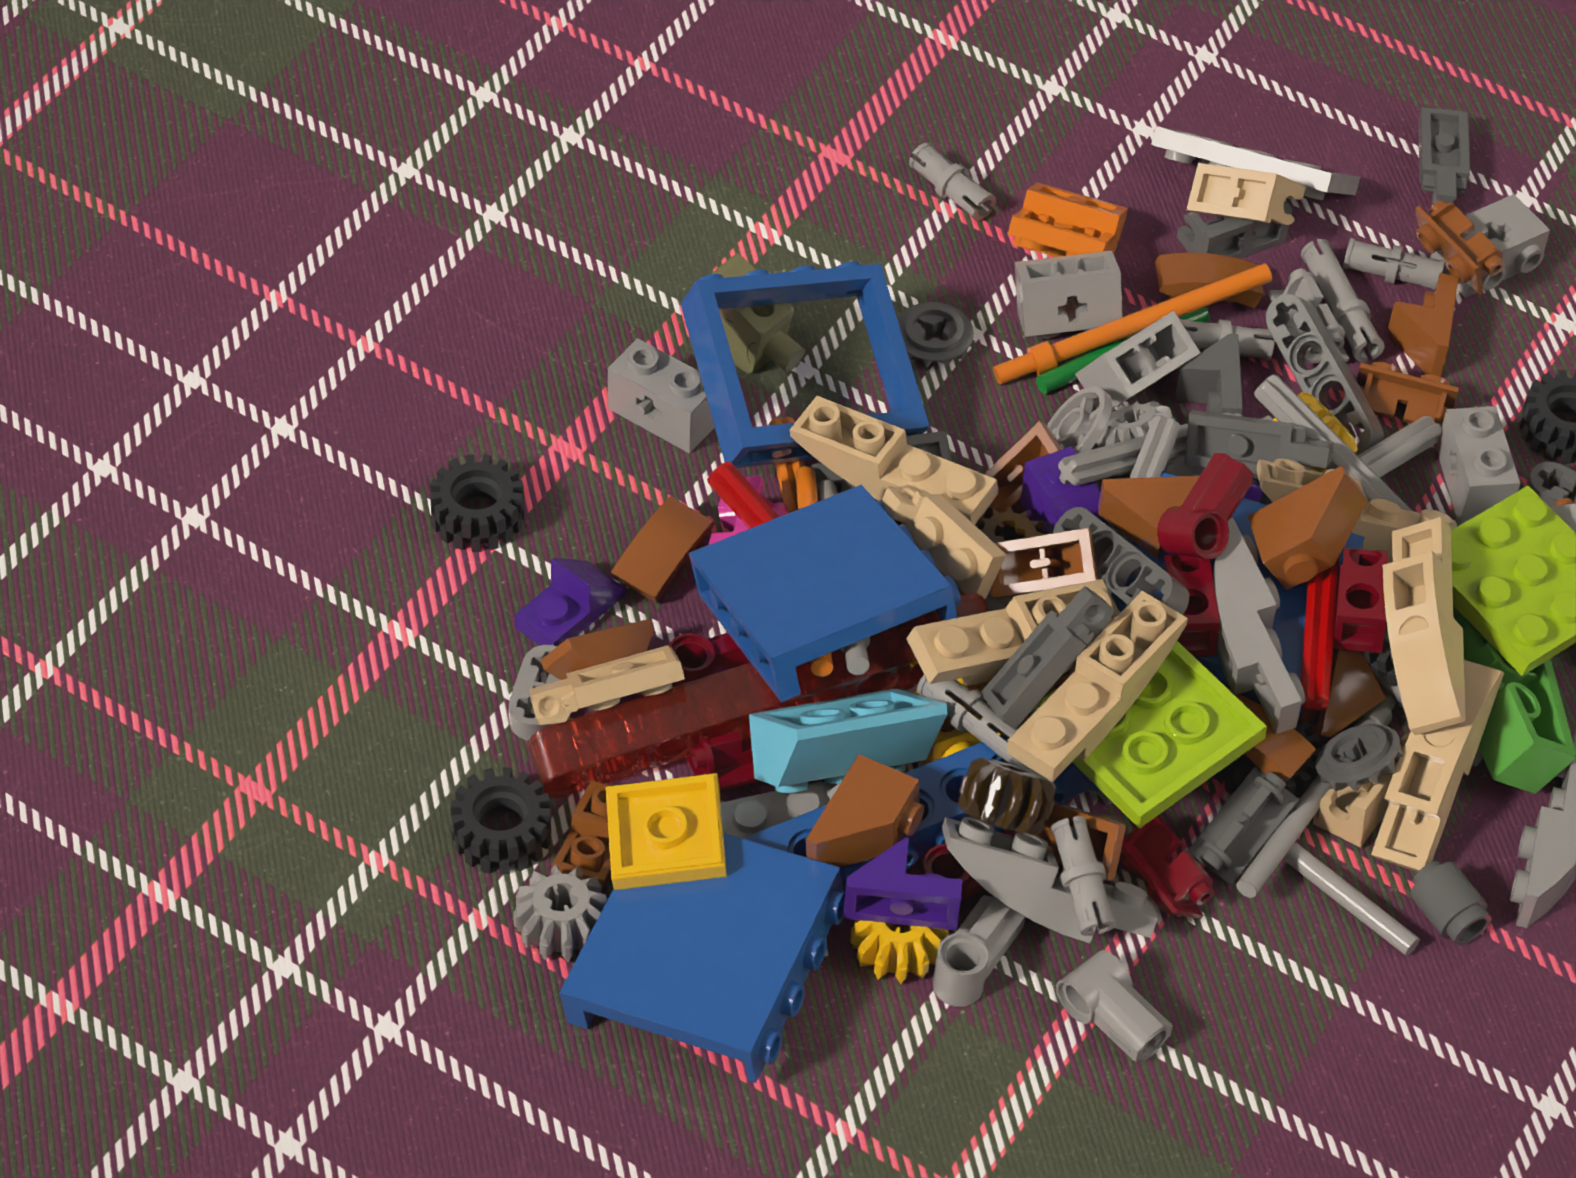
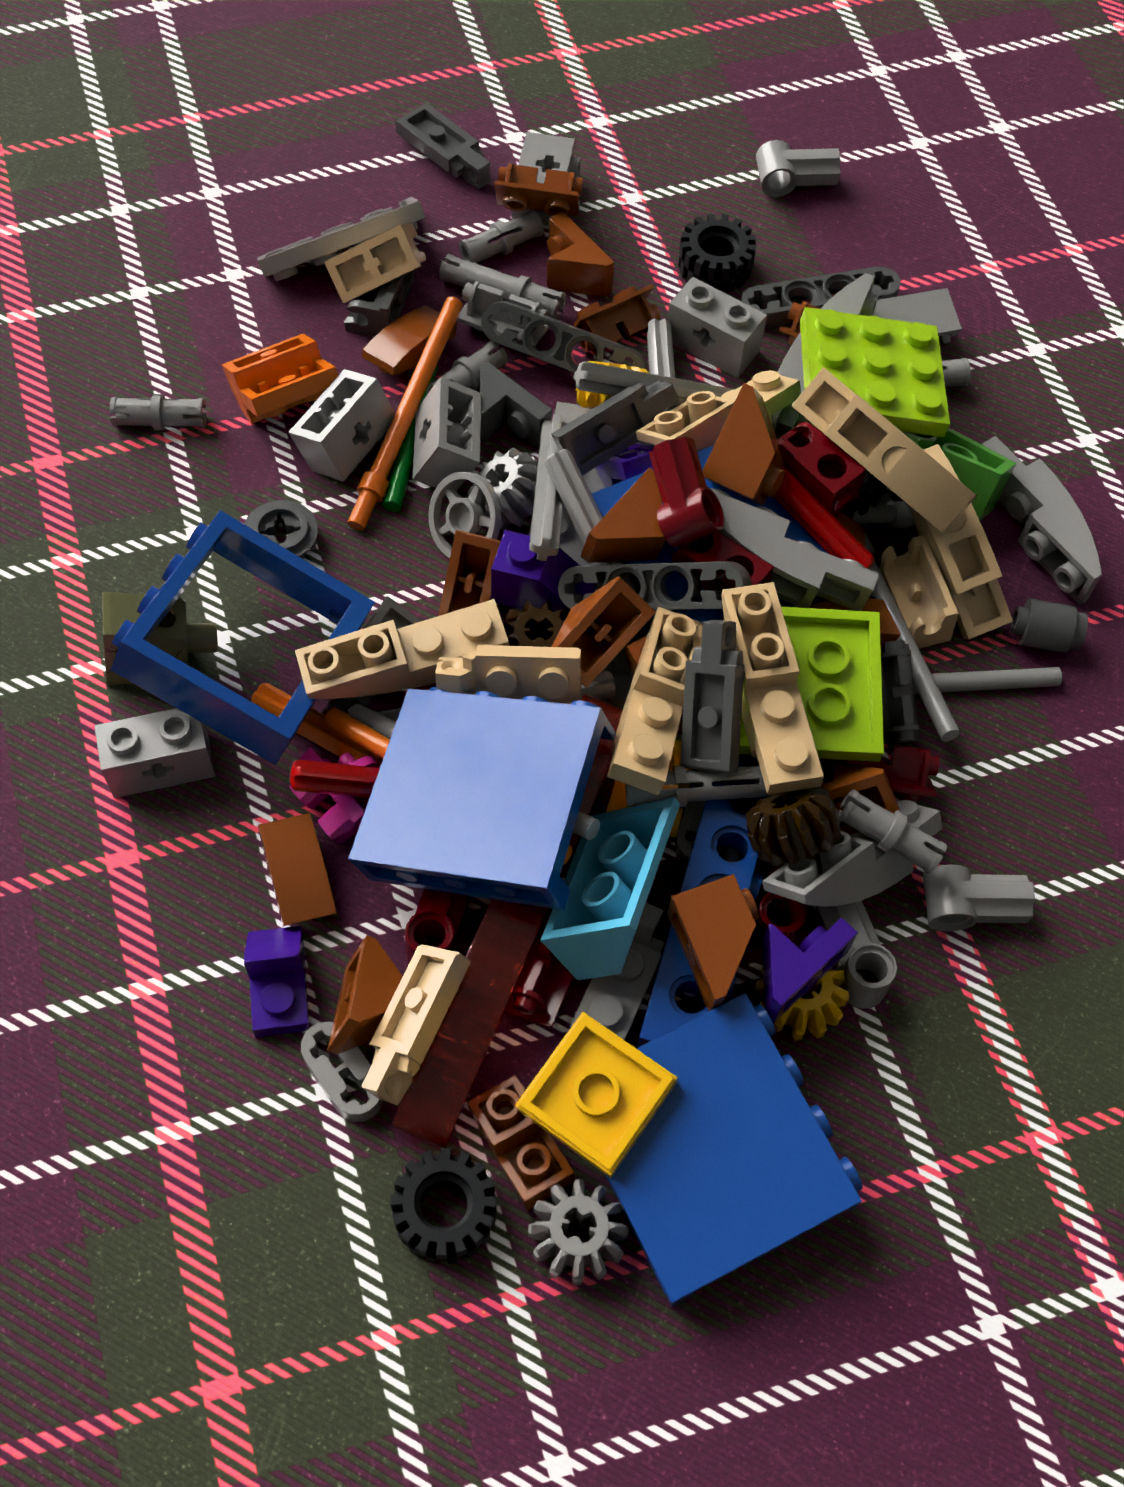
camera: 50 degrees left, 10 degrees up
black tyre [430,454,524,552] -> none
dark grey gear [1316,724,1403,791] -> none

